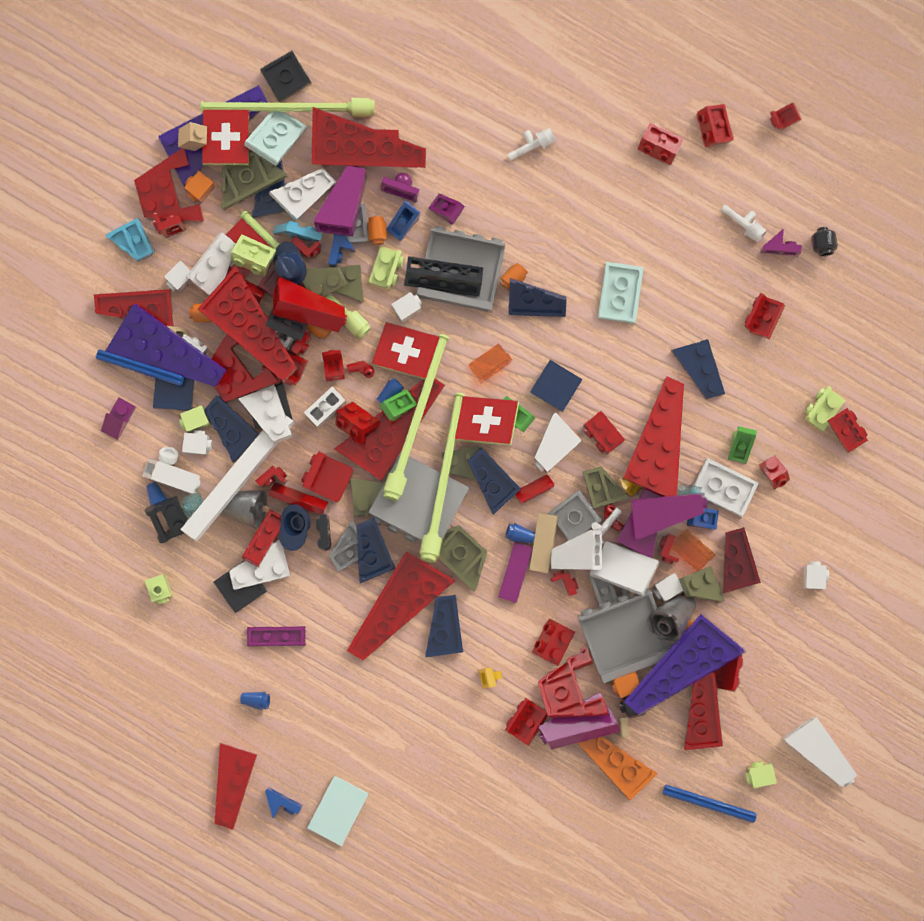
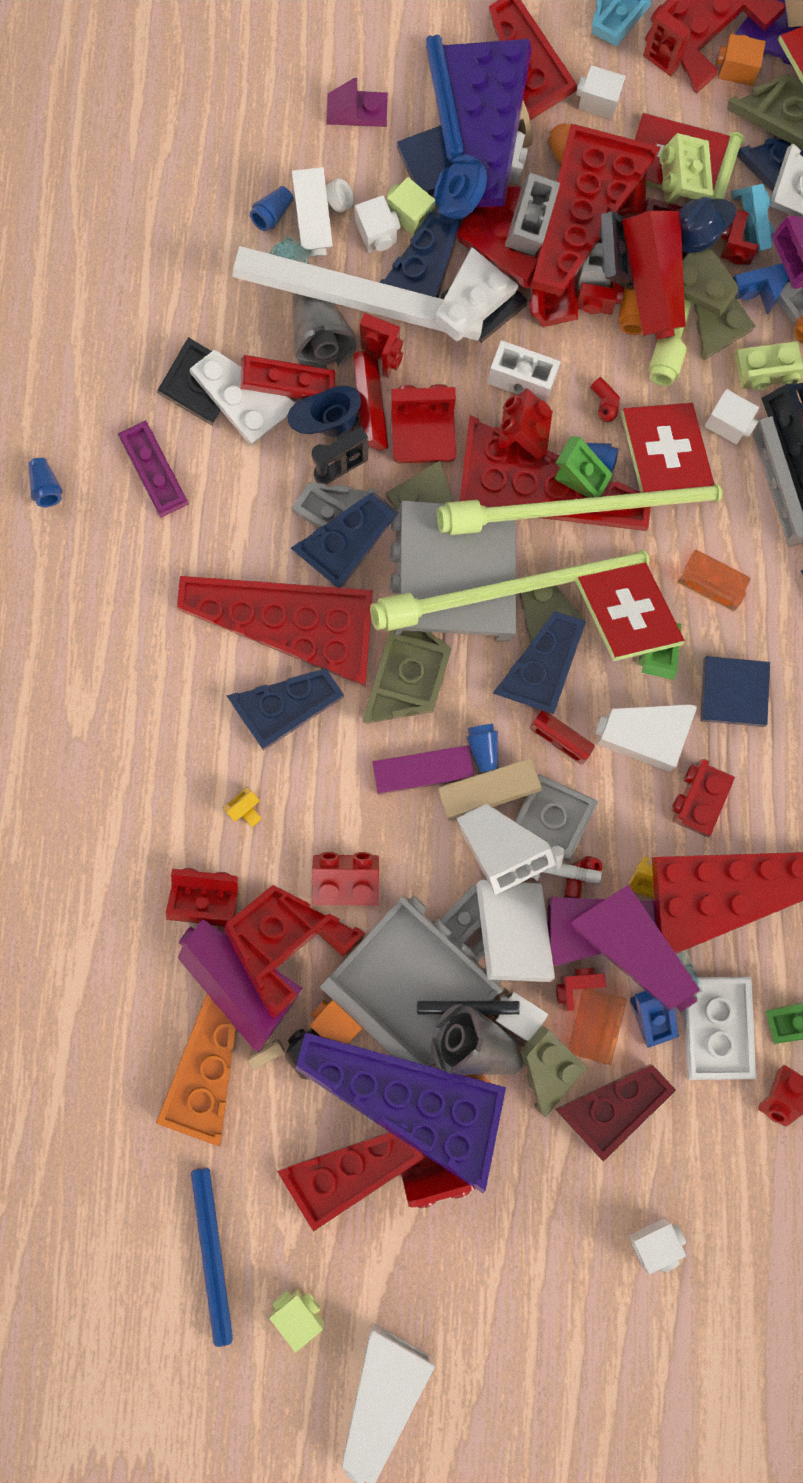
camera: 55 degrees right, 5 degrees down
black plate [144,496,188,543] -> none
yellowish green brick [145,574,173,605] -> none
white wing [186,232,236,296] -> none
red bracket [322,350,345,382] -> none
red bracket [550,570,579,596] -> none
olive wing [582,466,629,509] -> none
none -> black bar [417,1001,520,1015]
none -> blue tile [434,154,487,220]
none -> light grey brick [505,172,560,256]

